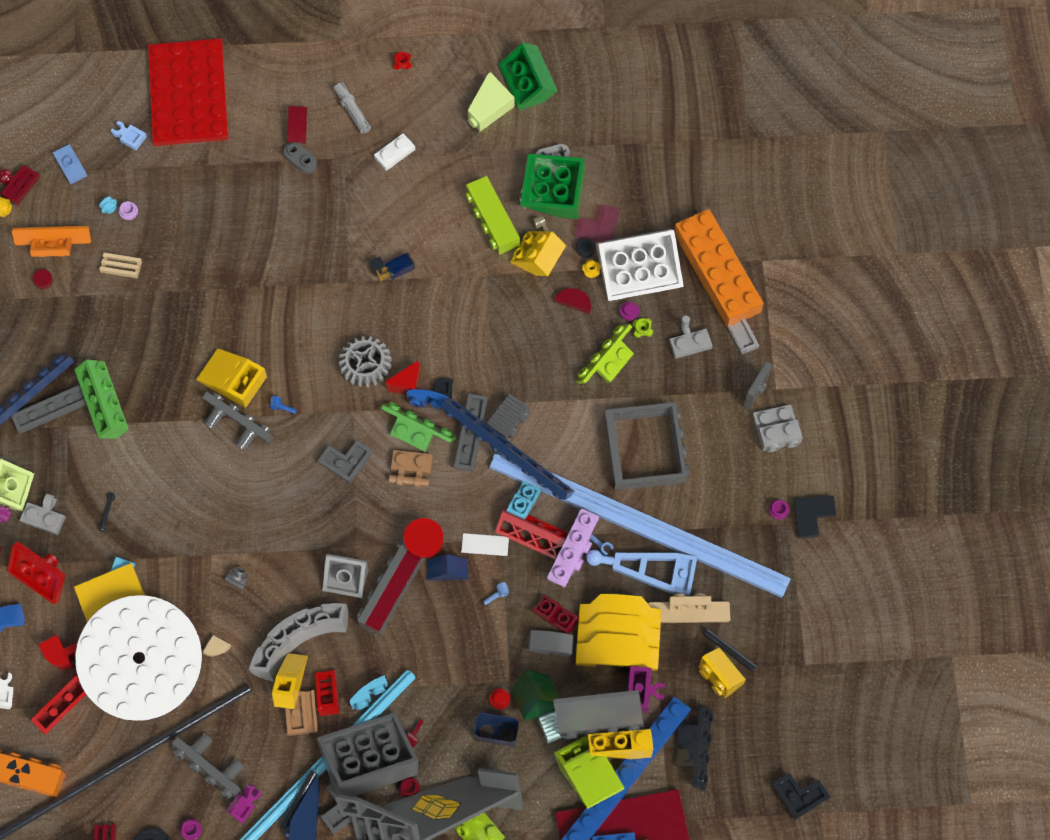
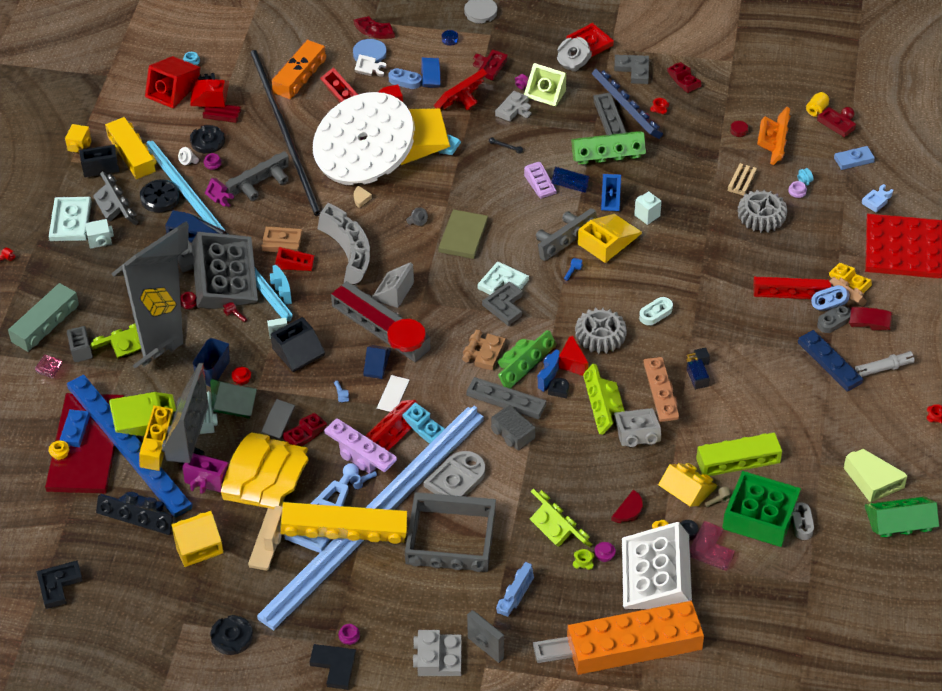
camera: 105 degrees right, 20 degrees down
yellow slope [272,653,308,709] -> none
white plate [374,134,415,171] -> none
dark blue plate [440,398,575,500] -> none
light grey plate [669,315,713,359] -> none
black bar [703,629,757,672] -> none
none -> black tile [210,615,253,655]
none -> light aqua plate [267,318,287,339]
none -> black slope [270,317,325,372]
none -> yellow brick [280,502,407,544]
none -> medium blue plate [389,68,422,89]
none -> light grey tile [424,451,485,497]
none -> olive tile [438,209,488,259]
none -> light aqua tile [478,261,529,295]
none -> medium blue hinge [496,562,534,617]
none -> lavender slope [524,162,556,199]
none -> clear blue tile [551,166,589,193]
none -> lime bracket [583,364,625,435]
none -> blue slope [601,174,621,211]
none -> light grey plate [614,408,661,447]
none -> light aqua brick [635,191,661,225]
none -> light aqua plate [639,297,673,325]
none -> nougat bracket [643,357,679,422]
none -> red plate [650,98,669,114]
none -> light grey gear [738,190,787,233]
none -> red fence [753,276,831,300]
none -> dark blue plate [798,330,863,392]
none -> medium blue plate [811,285,850,311]
none -> yellow slope [829,263,872,293]
none -> medium nougat plate [829,277,867,307]

